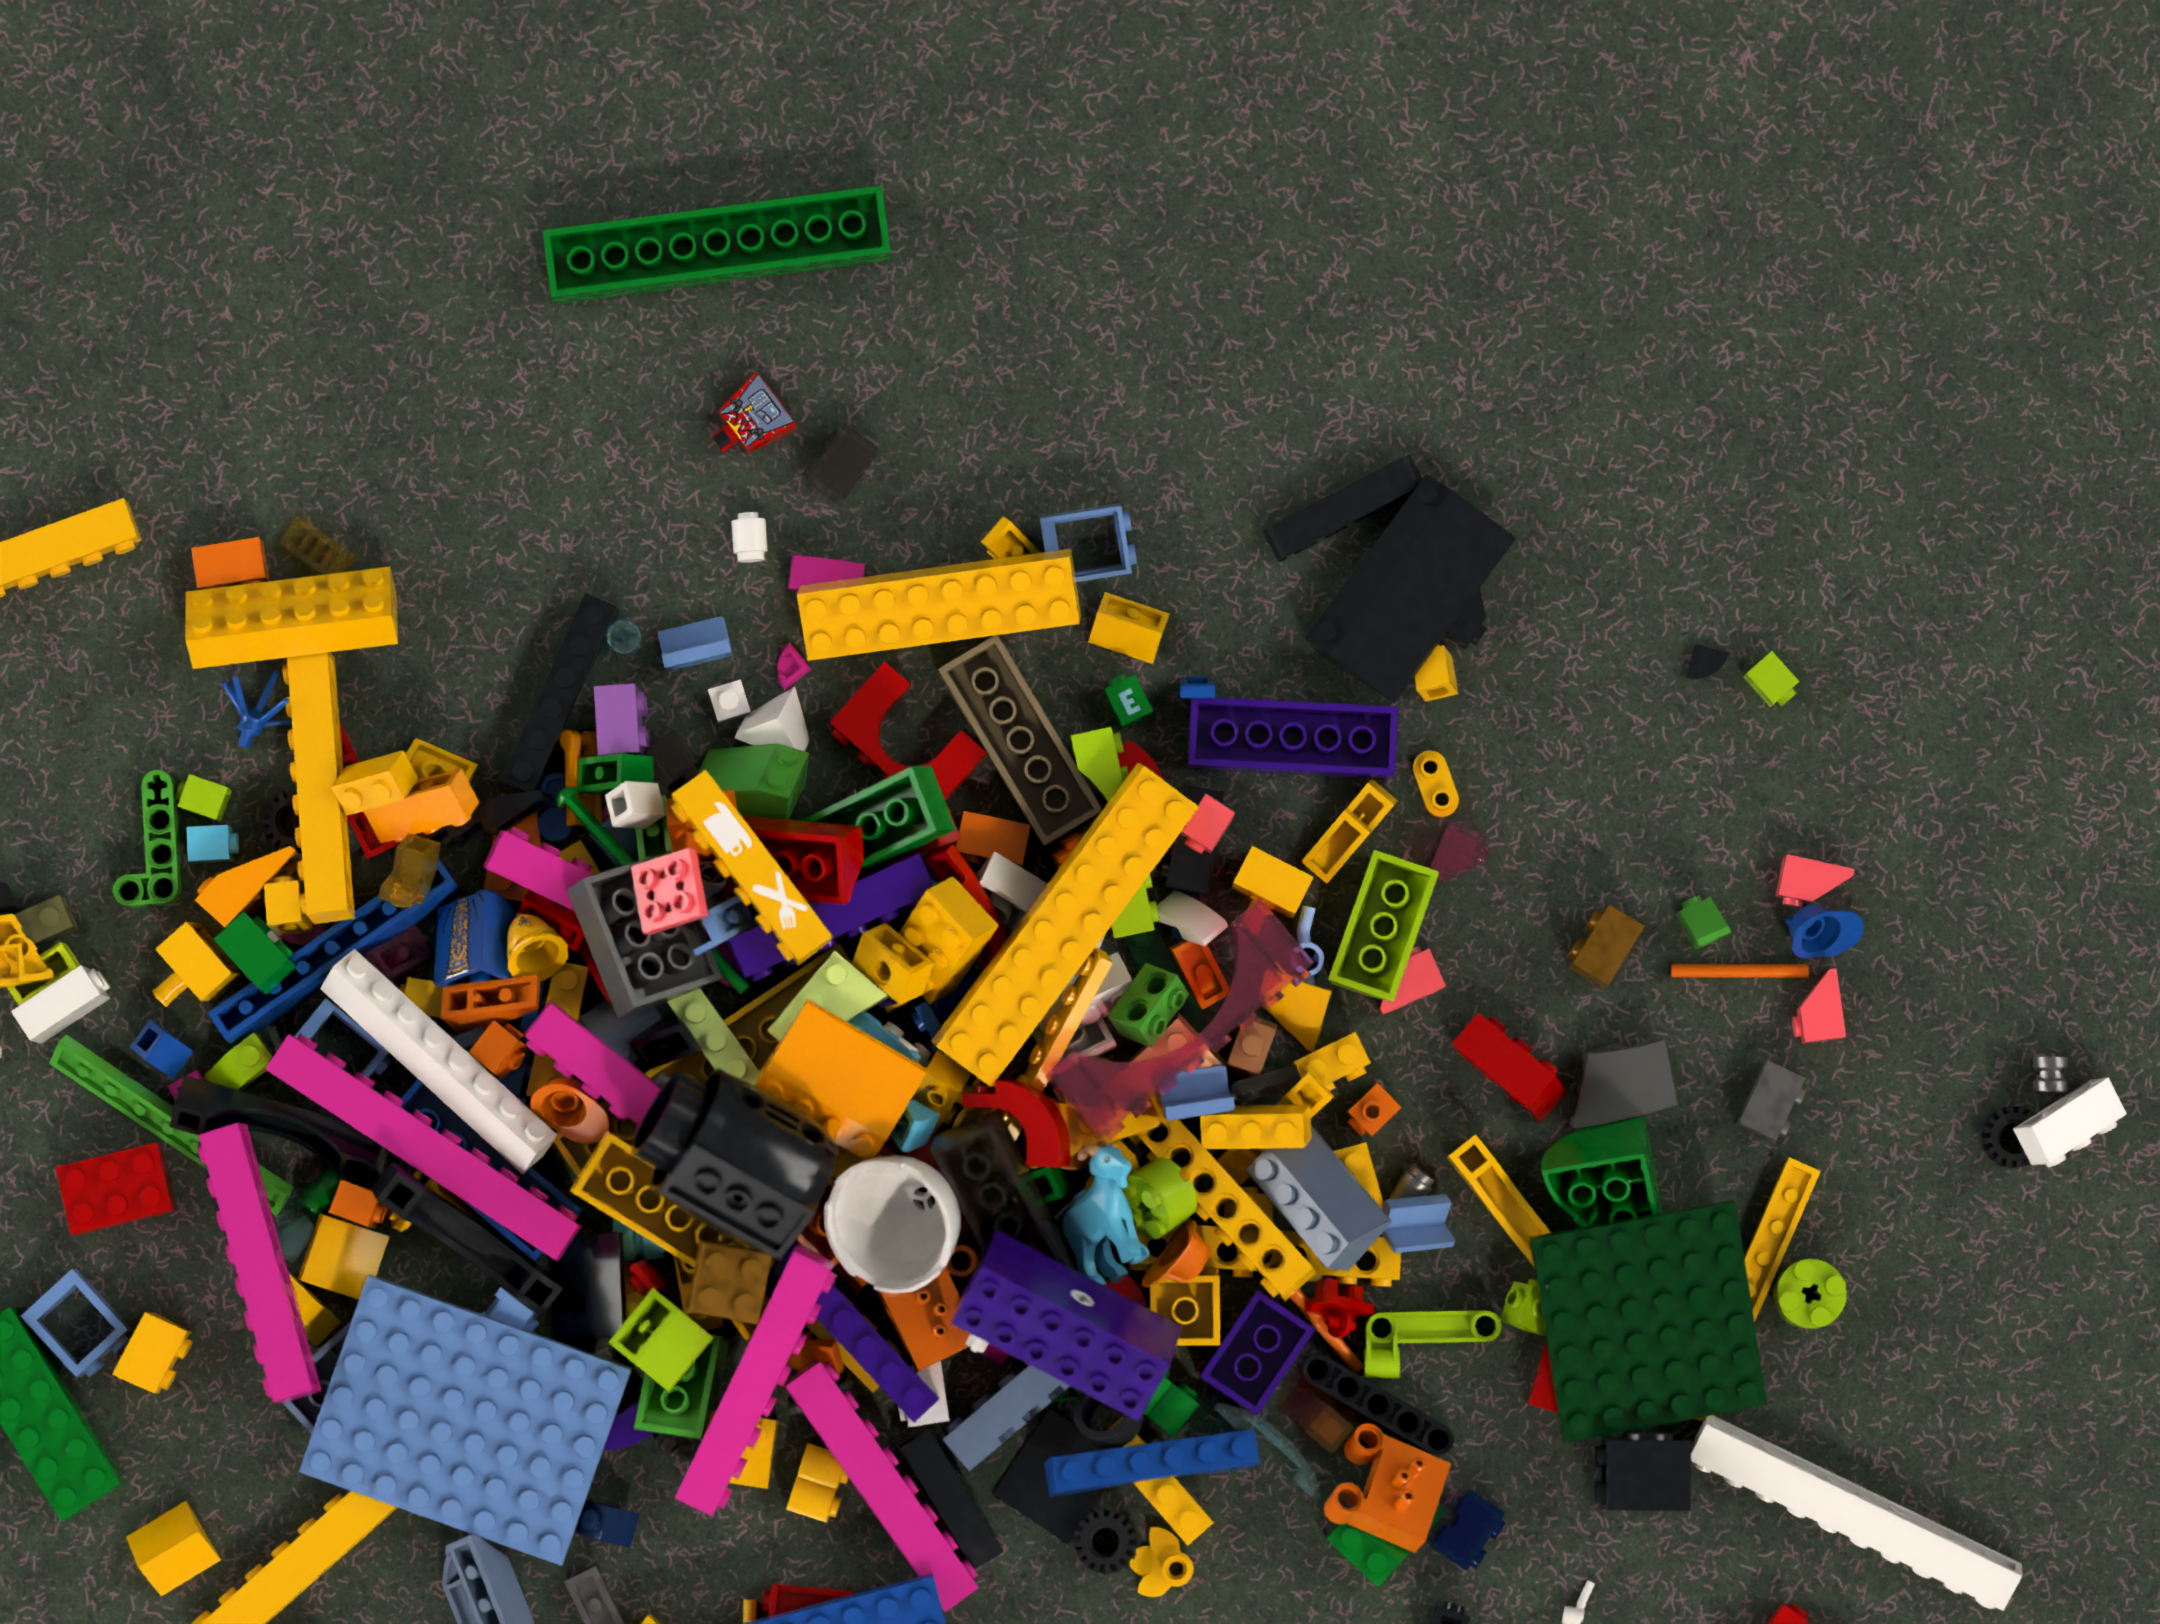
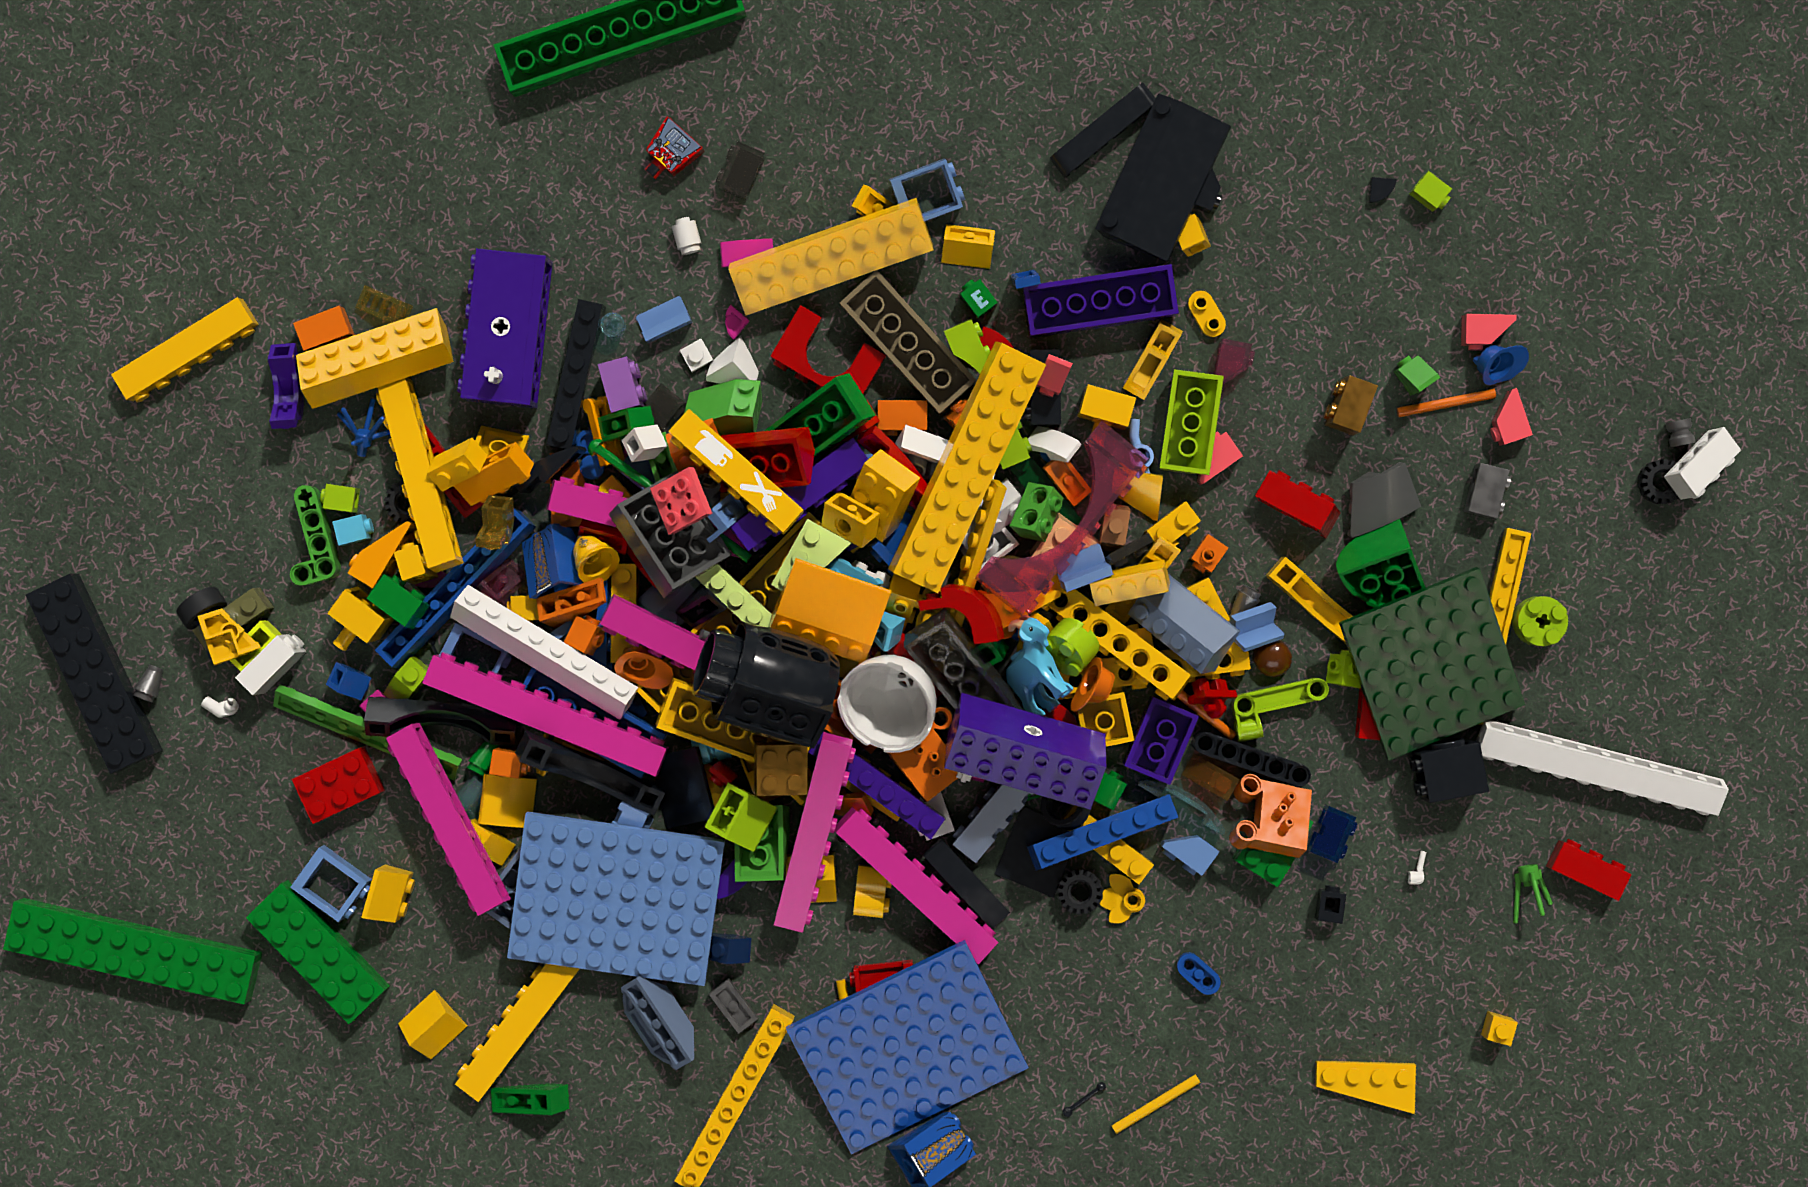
camera: 10 degrees left, 5 degrees up
none -> dark purple arch [267,343,304,429]
none -> dark purple piece [457,248,553,408]
none -> medium blue slope [1160,835,1219,875]
none -> reddish brown hair [1252,640,1292,677]

